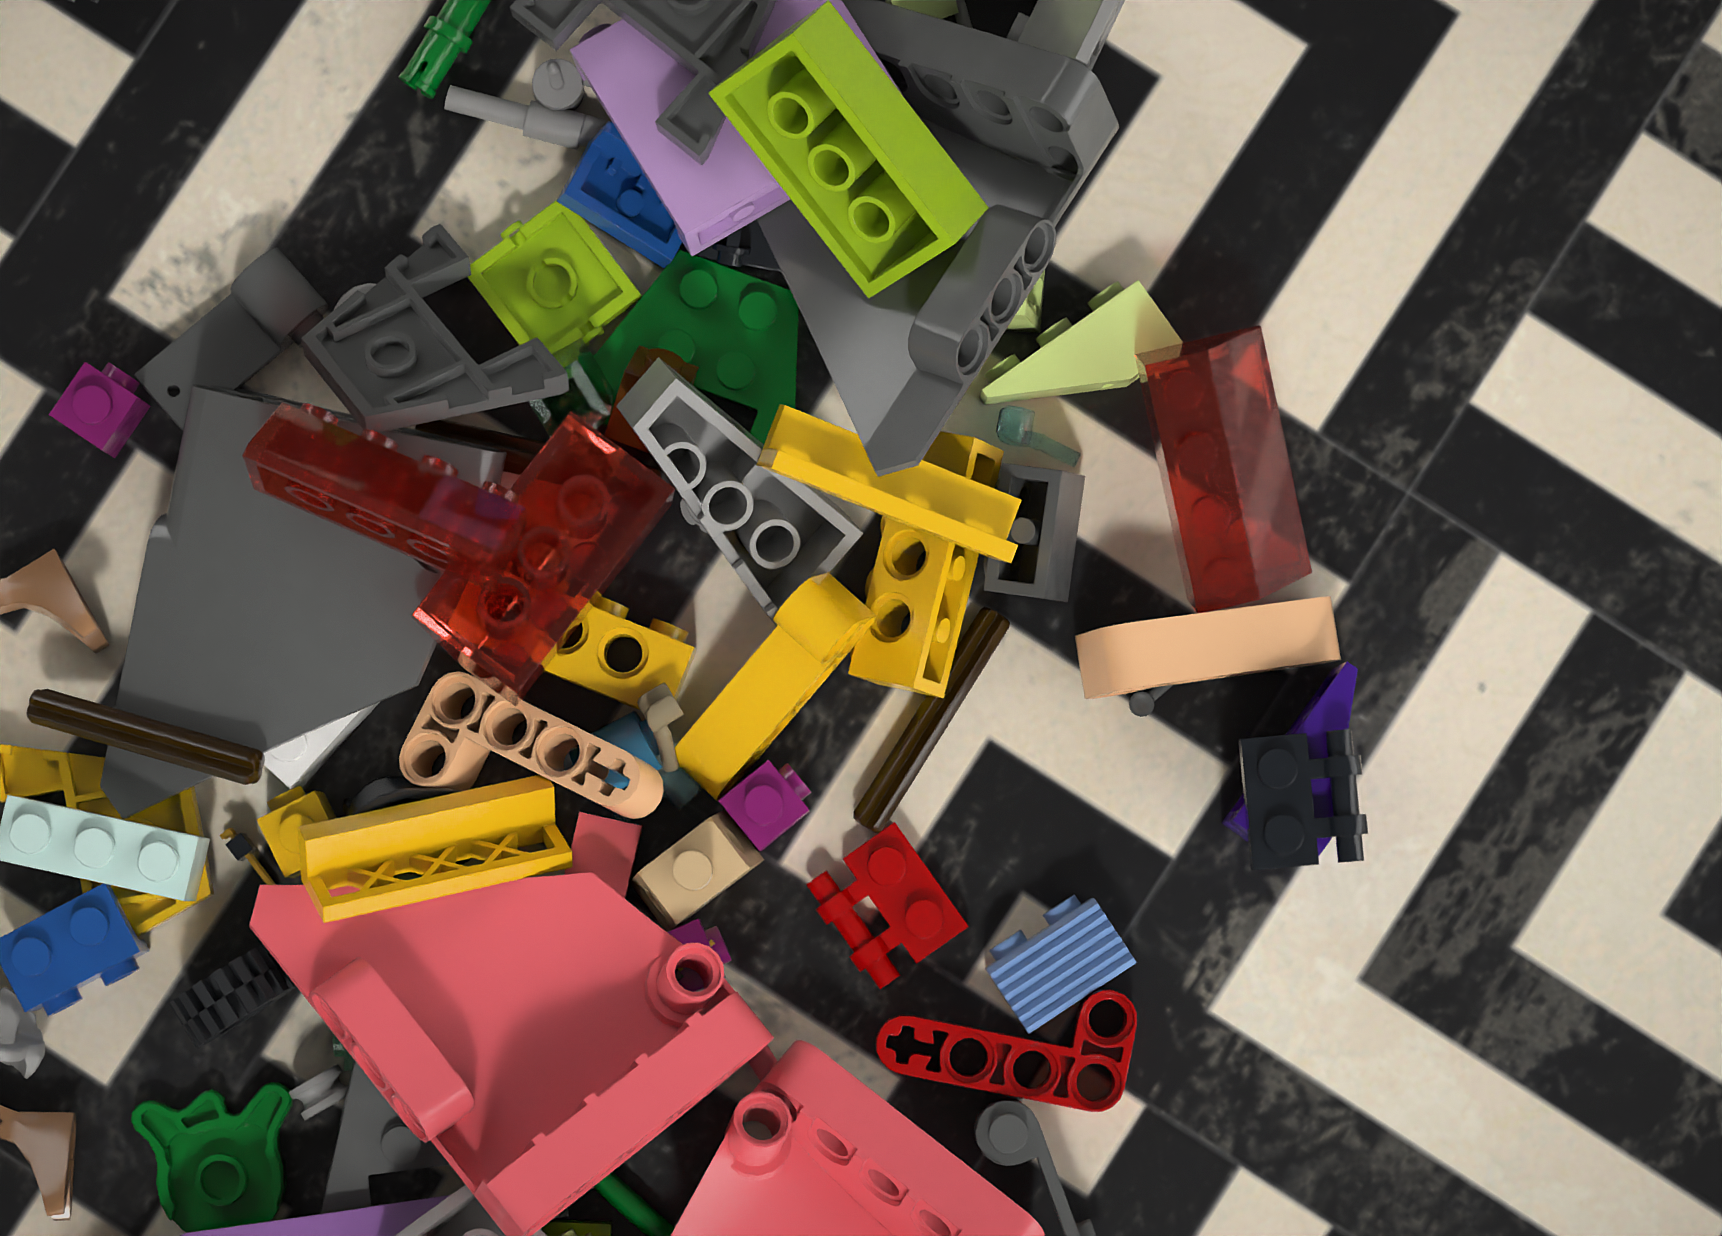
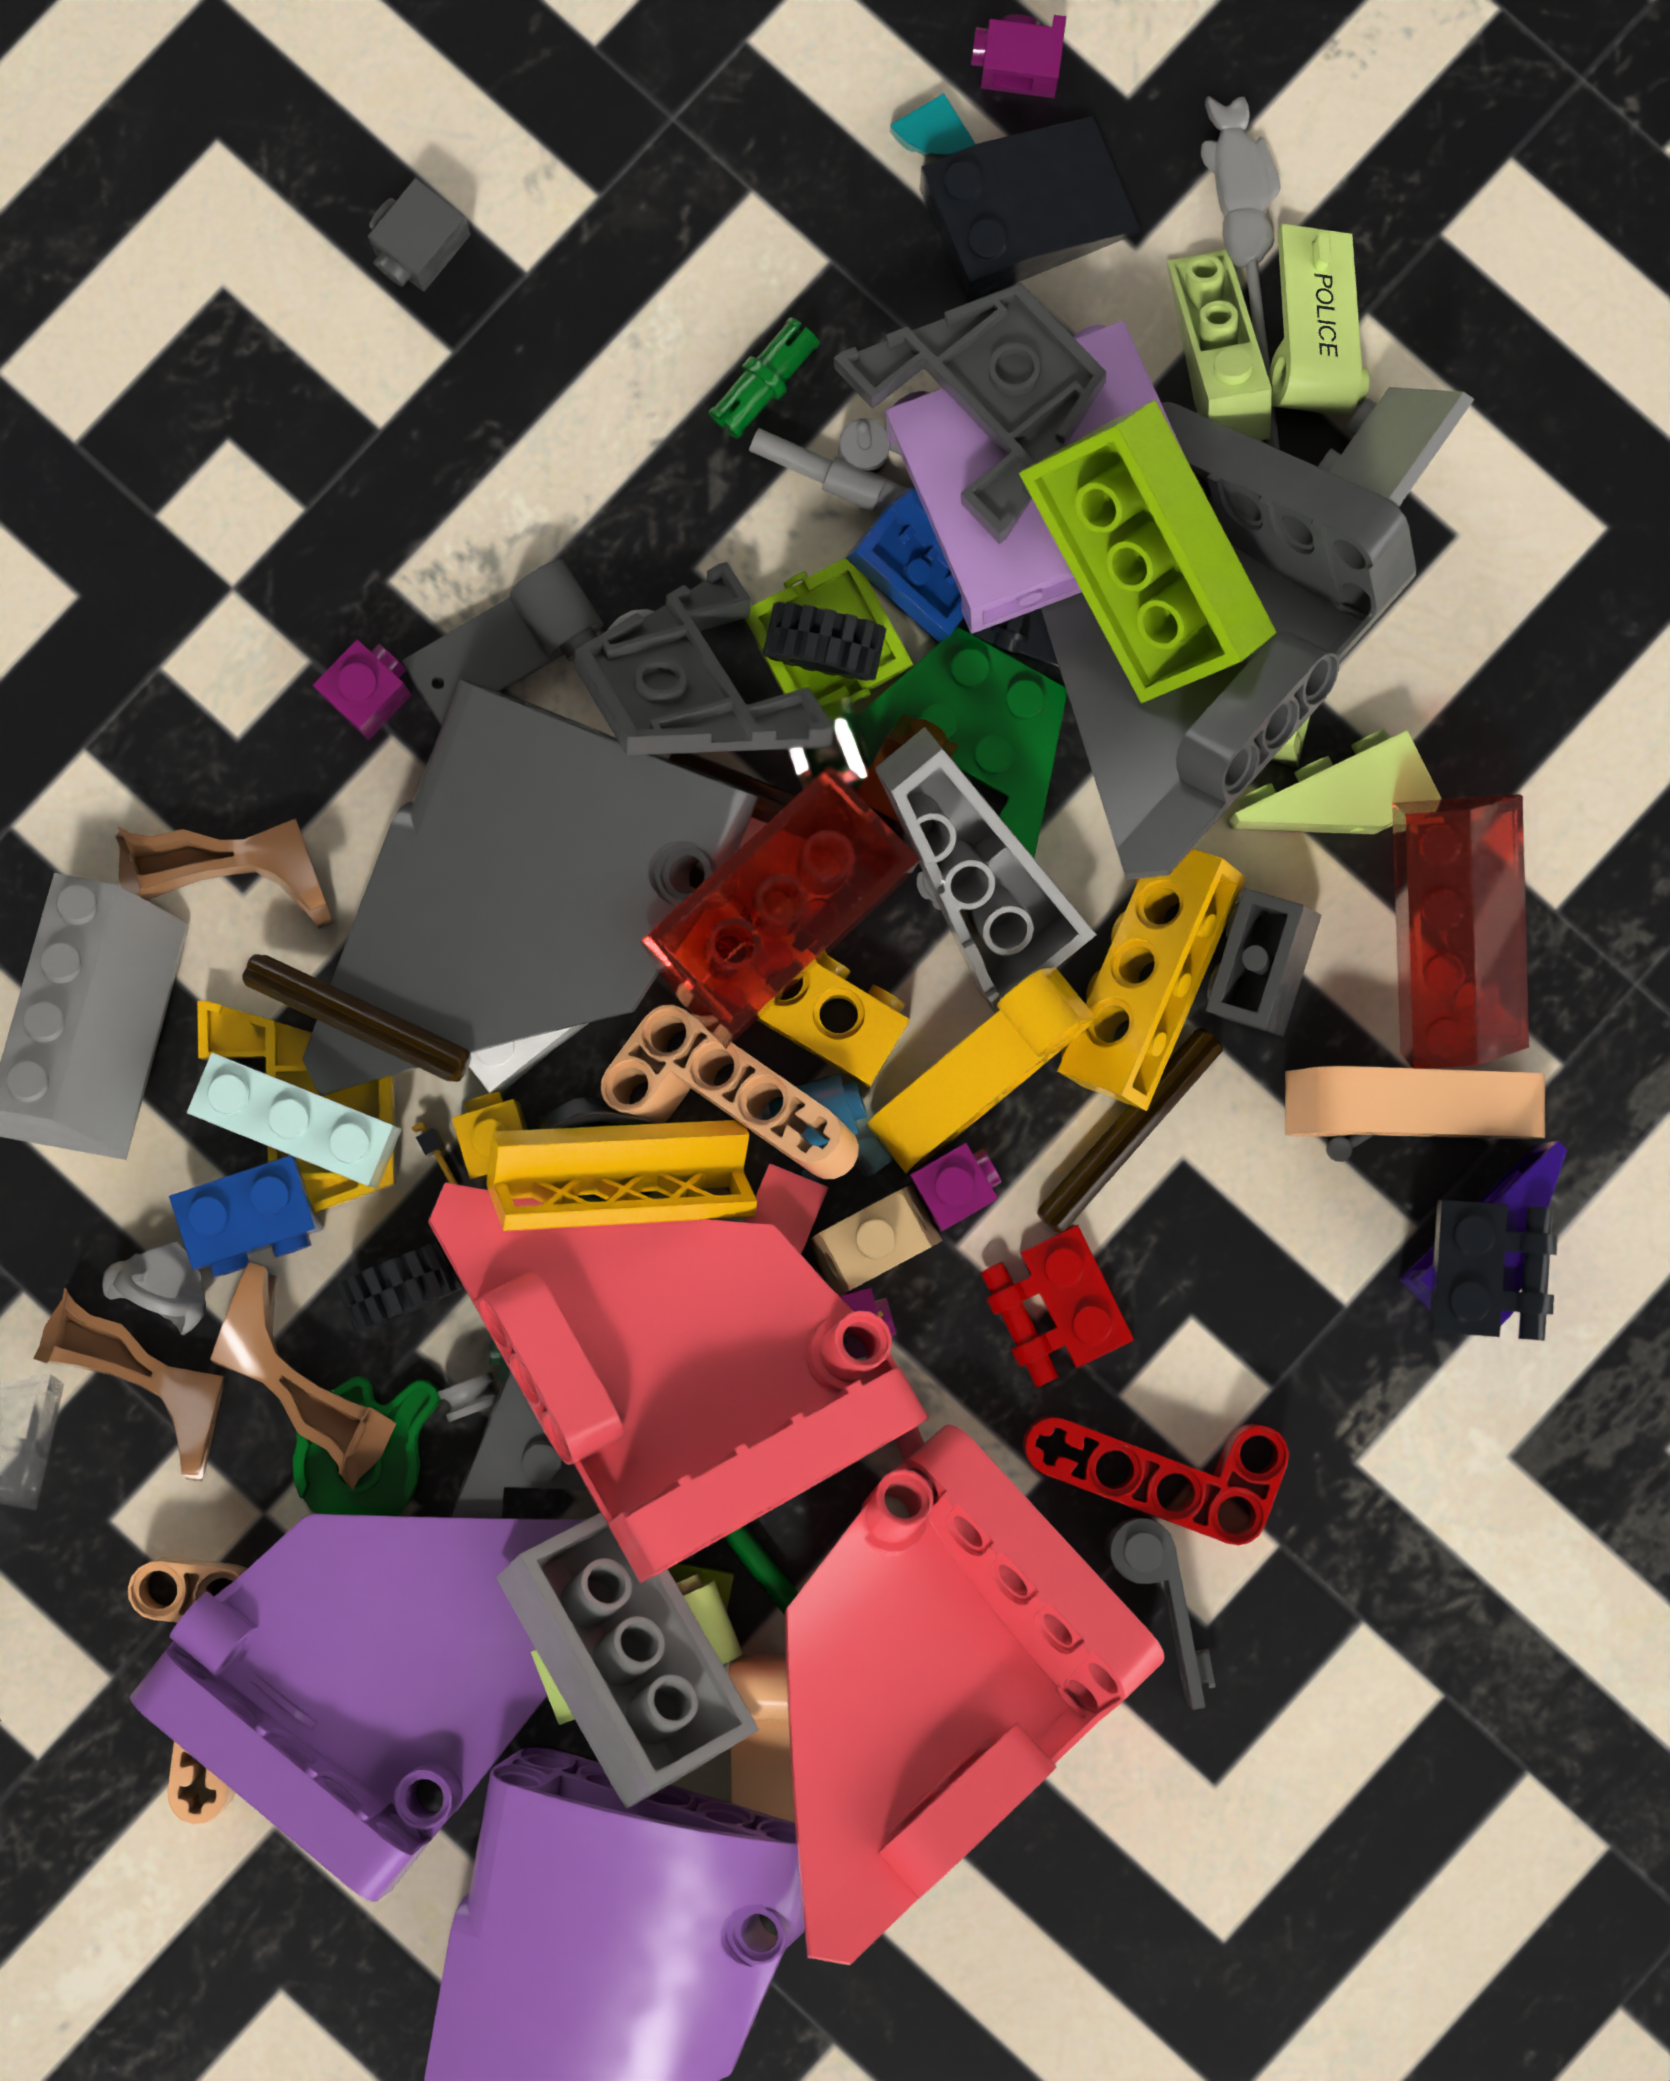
camera: 10 degrees right, 0 degrees up
clear red slope [242,402,527,593] -> none
dark tan hand [637,683,684,772] -> none
yellow fence [756,404,1022,563] -> none
medium blue brick [985,894,1137,1034] -> none
clear light blue hand [996,405,1081,467] -> none
none -> medium nougat animal [210,1261,396,1490]
none -> black tyre [762,602,887,681]

